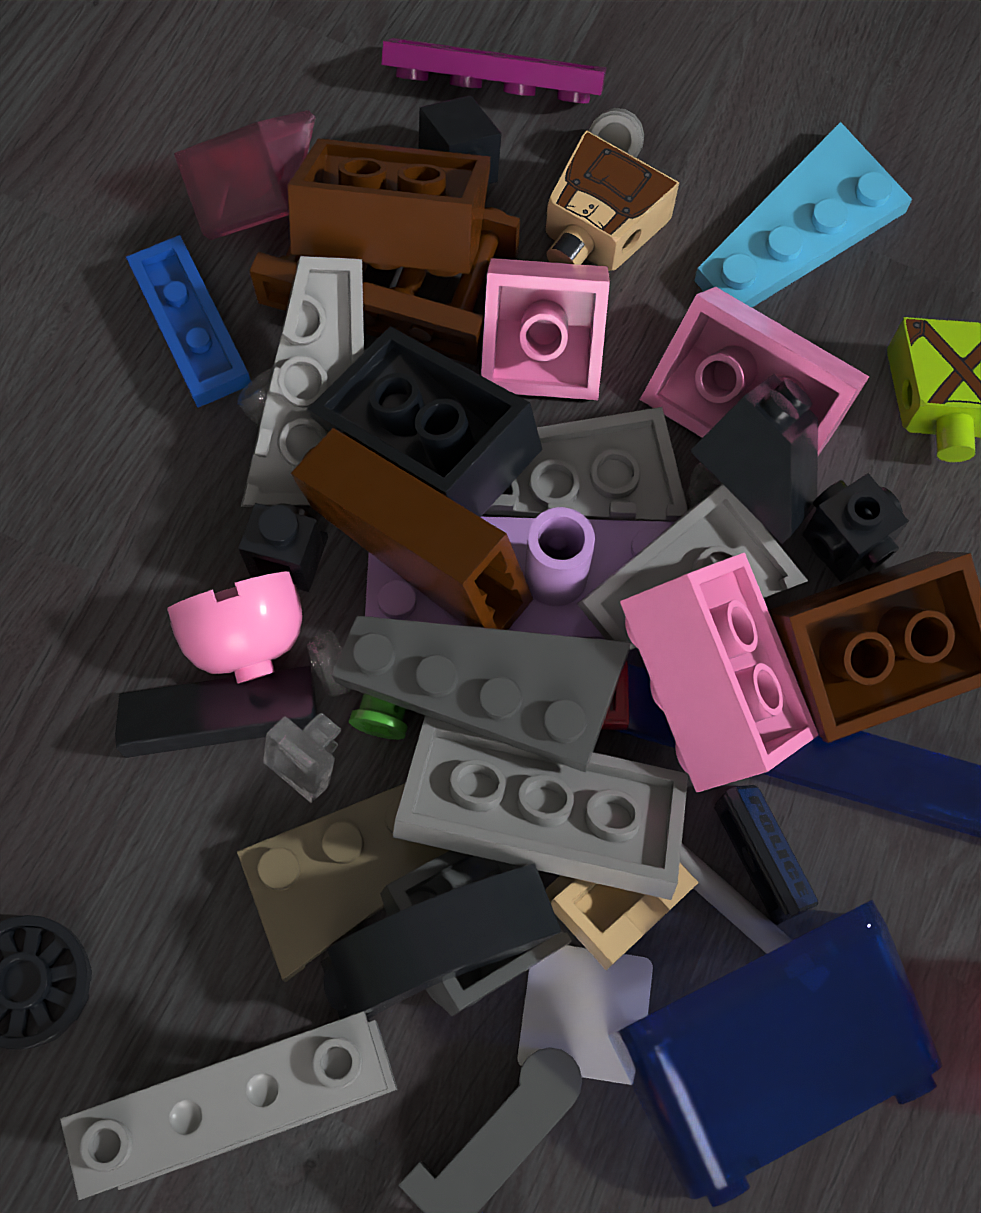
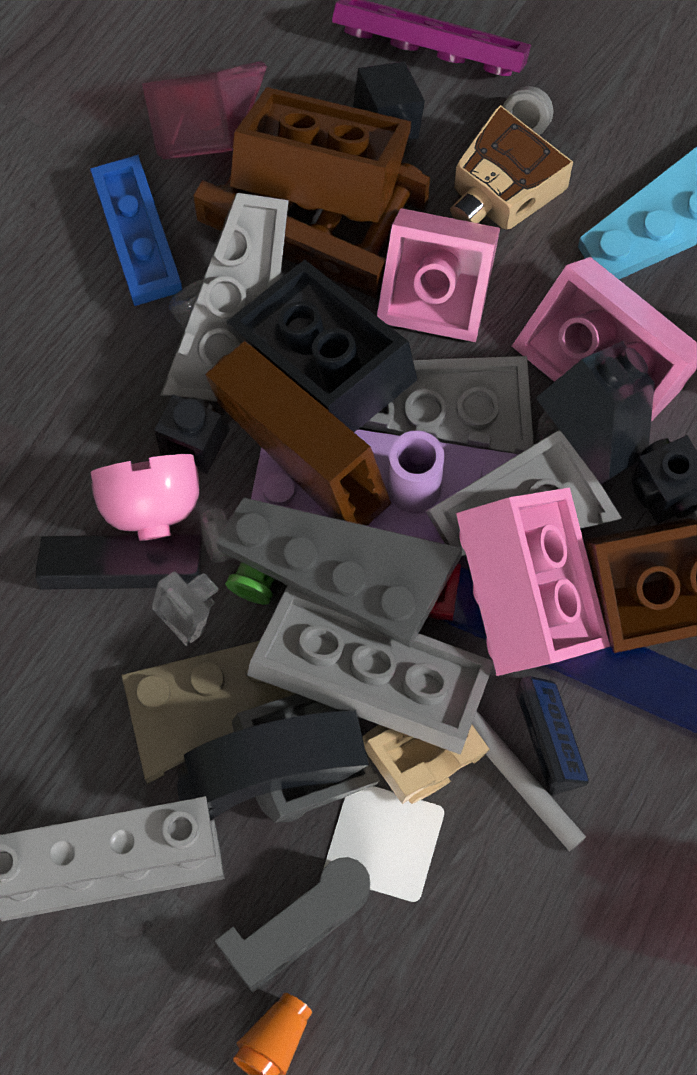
camera: 10 degrees right, 0 degrees up
clear blue windscreen [608,899,943,1207] -> none

